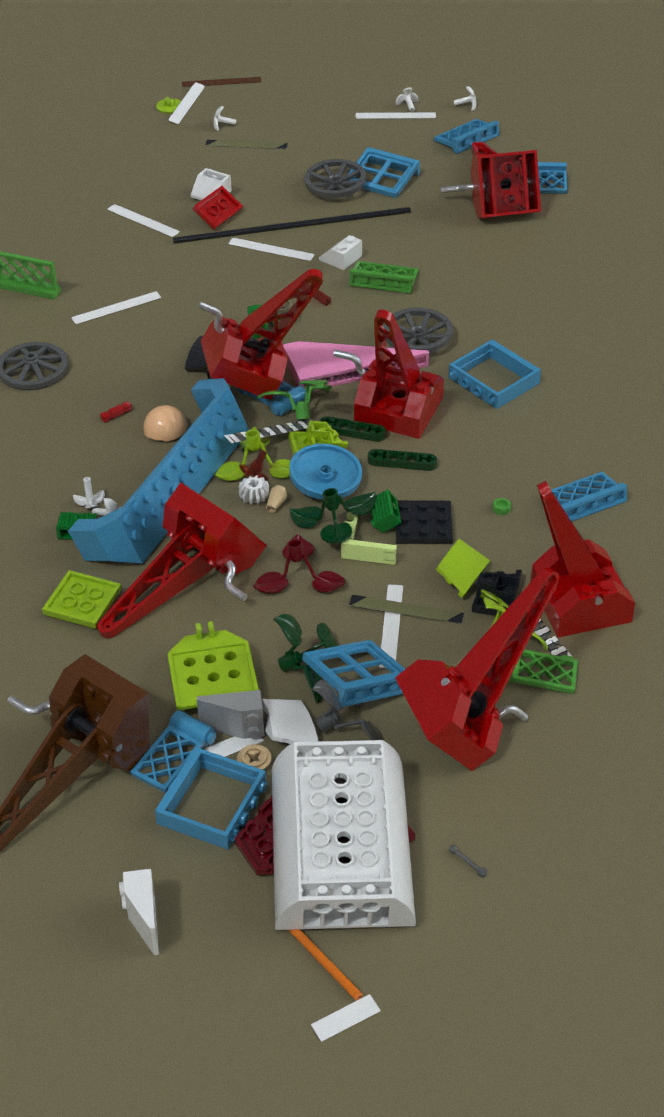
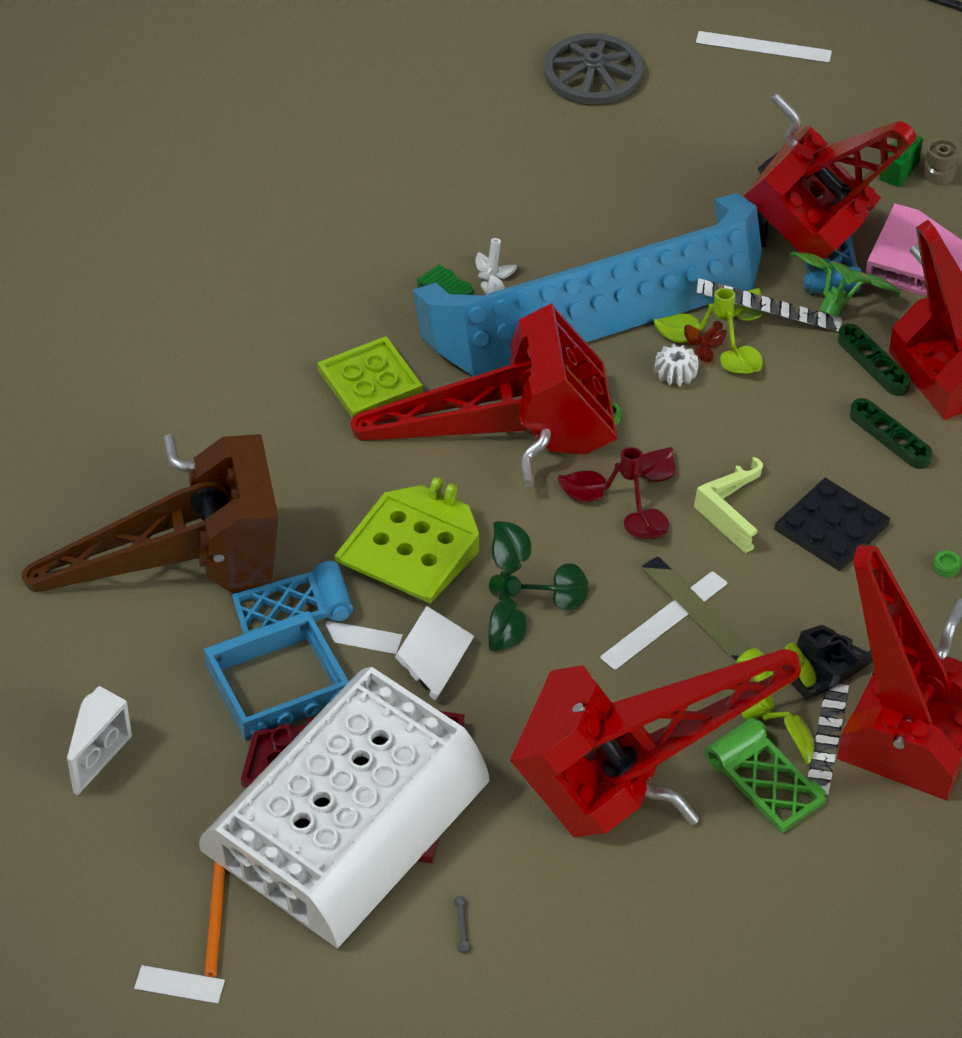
camera: 40 degrees right, 5 degrees up
red axle [100,401,132,423] -> none
light nougat cylinder [143,405,188,442] -> none
light grey slope [197,690,264,739] -> none
tan gear [237,744,271,770] -> none
tan cone [266,485,288,513] -> none
lime slope [288,421,348,456] -> none
dark azure dish [289,444,362,499] -> none
dark green plant [290,488,376,544] -> none
dark azure window [302,640,405,707] -> none
dark grey plant [312,676,382,740] -> none
green brick [370,489,402,533] -> none
lime slope [436,539,490,598] -> none

